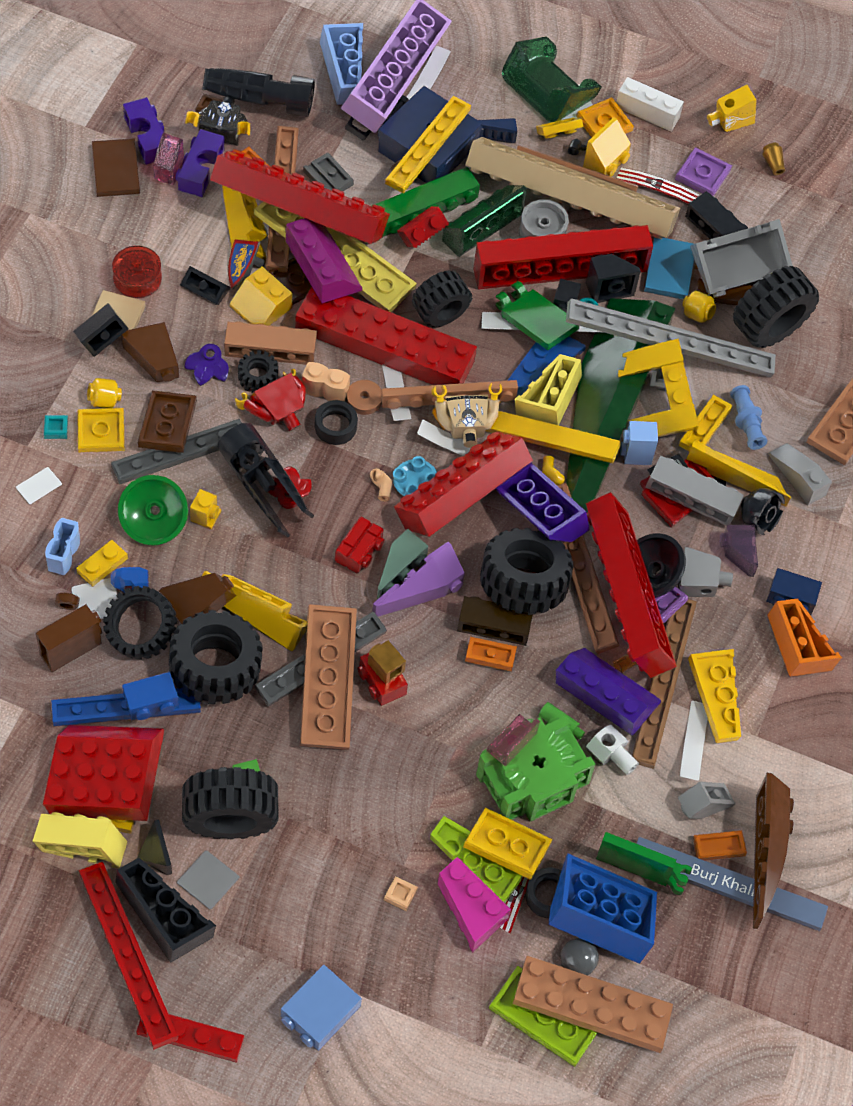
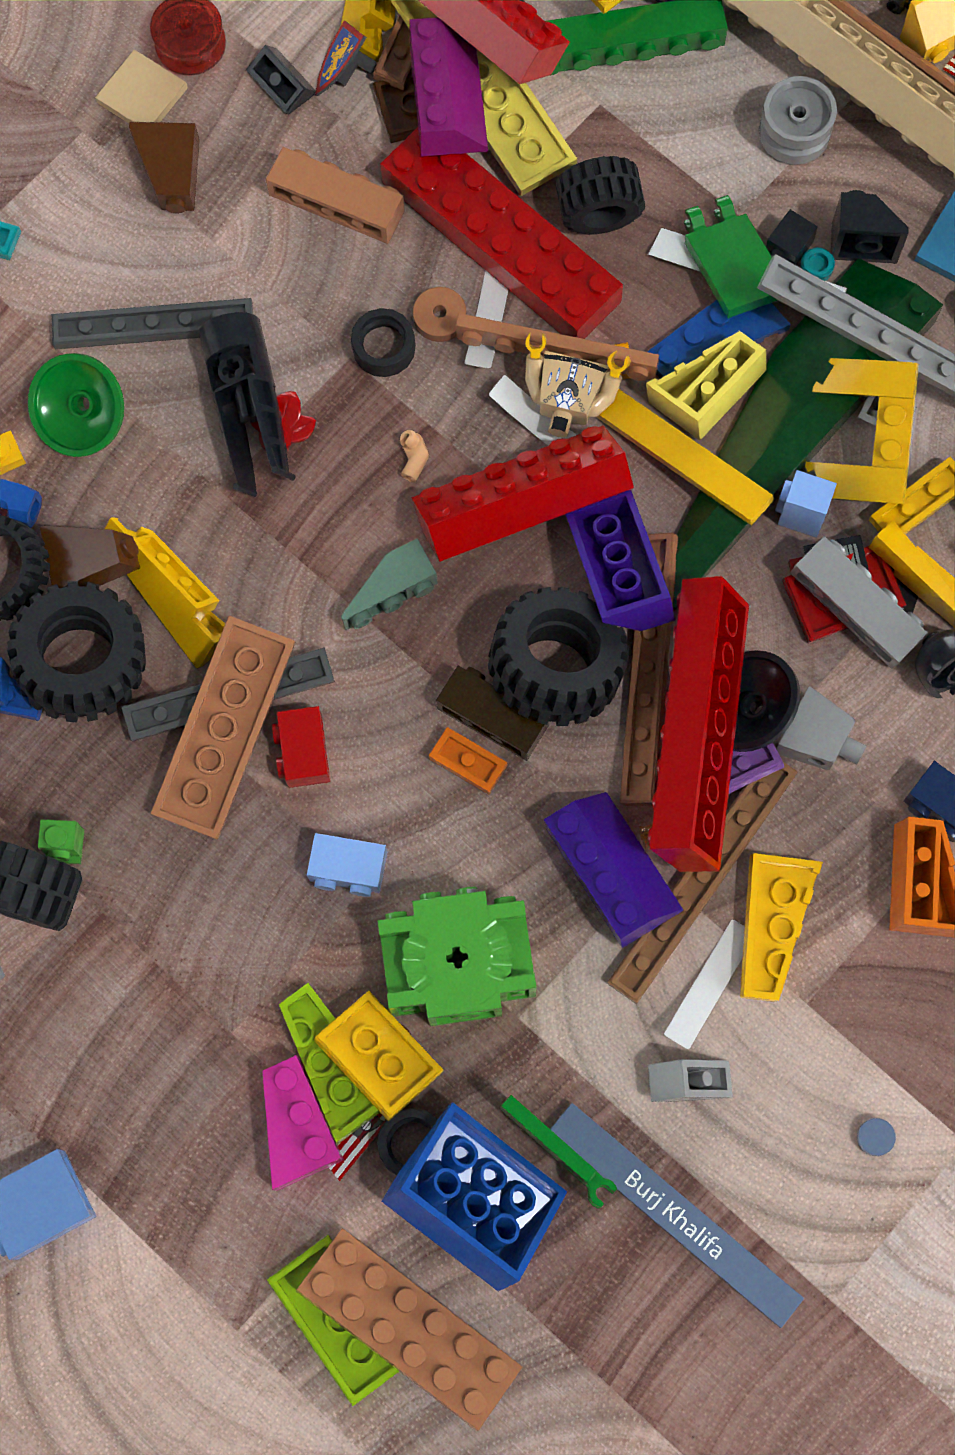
camera: 30 degrees right, 15 degrees up
black brick [73,303,129,357] -> none
yellow tile [78,408,125,453] -> none
yellow head [87,378,122,408] -> none
reddish brown tile [137,390,197,453] -> none
dark purple plate [184,344,229,386] -> none
yellow brick [190,489,221,530] -> none
yellow slope [230,267,292,326] -> none
red torso [235,369,306,431] -> none
black tyre [238,350,279,393] -> none
light nougat brick [302,362,350,401] -> none
red brick [335,516,385,573] -> none
pearl gold brick [368,640,406,684] -> none
medium lavender wedge [372,542,464,617] -> none
light nougat tile [384,876,418,911] -> none
medium azure dish [393,456,437,496] -> none
red brick [397,206,449,248] -> none
clear green slope [442,185,527,257] -> none
red brick [473,225,653,290] -> none
clear pink panel [487,714,540,766] -> none
bright green cylinder [538,702,585,740] -> none
yellow arm [542,456,565,486] -> none
dark grey hair [560,938,599,976] -> none
white piece [586,725,639,775] -> none
orange tile [693,830,747,861] -> none
clear purple slope [720,525,758,577] -> none
reddish brown wedge [753,772,794,929] -> none
none -> light blue brick [307,833,388,897]
none -> sand blue tile [857,1118,896,1156]

